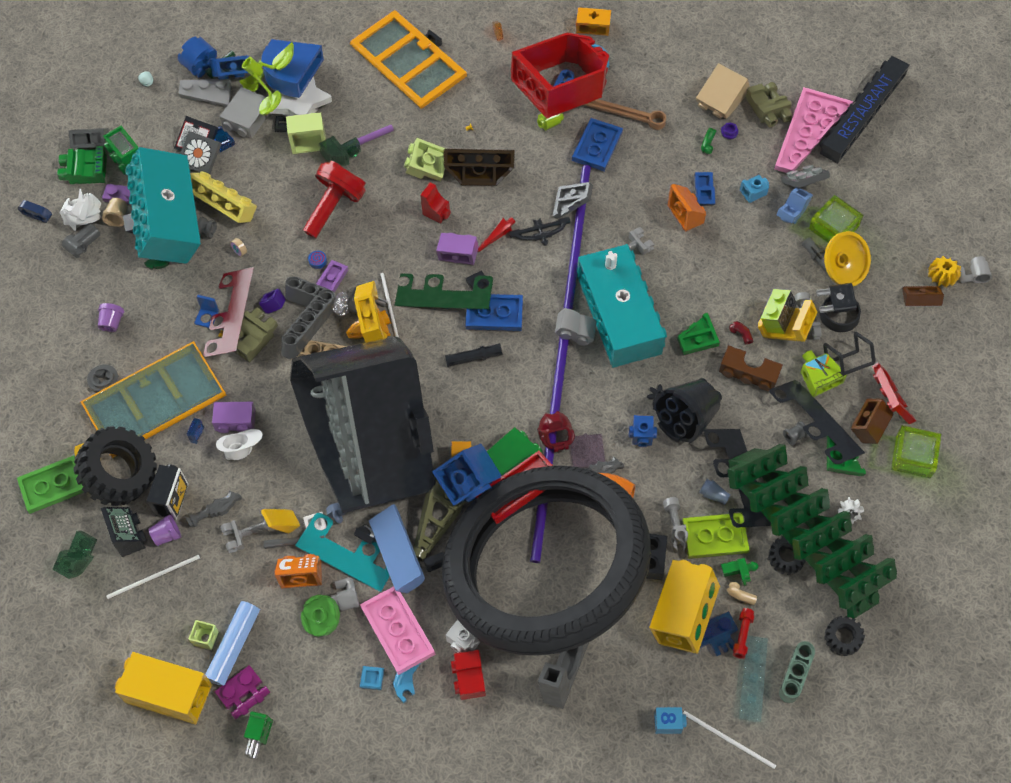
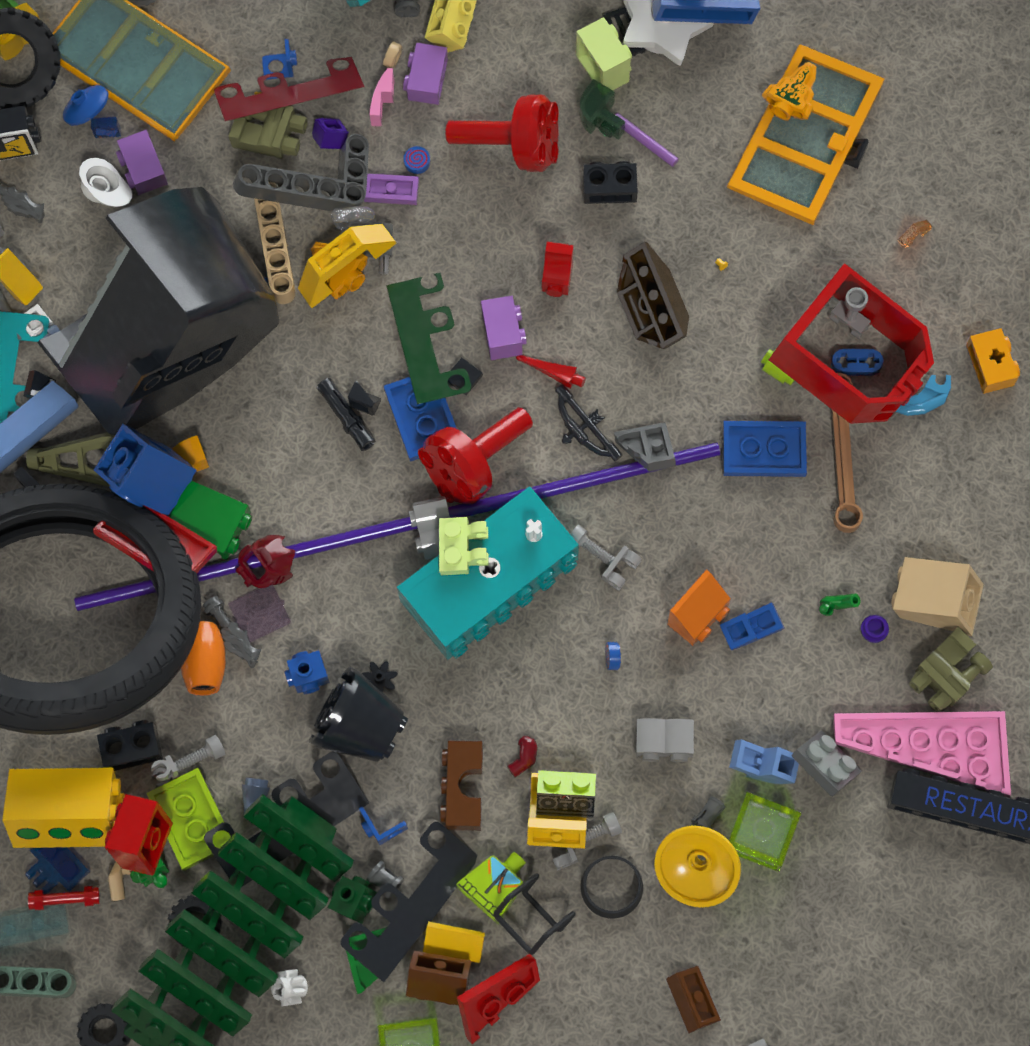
camera: 70 degrees right, 10 degrees up
white piece [380,273,399,337] -> none
yellowish green plate [404,138,445,182] -> none
green wing [677,312,720,355] -> none
dark azure brick [740,175,769,203] -> none
black piece [816,283,857,313] -> none
yellow gear [928,256,961,287] -> none
none -> blue dish [63,85,108,126]
none -> red brick [105,794,173,876]
none -> dark green brick [327,875,377,924]
none -> black slope [348,381,381,416]
none -> blue bracket [359,806,408,845]
none -> bright pink slope [370,68,394,126]
none -> medium lavender brick [403,43,448,105]
none -> red piece [418,407,533,505]
none -> yellow tile [423,921,485,963]
none -> yellowish green plate [439,517,489,575]
none -> black brick [583,161,638,204]
none -> blue tile [605,642,621,670]
none -> light grey brick [636,718,694,762]
none -> light orange rock [762,62,816,121]
none -> light grey bar [829,287,871,339]

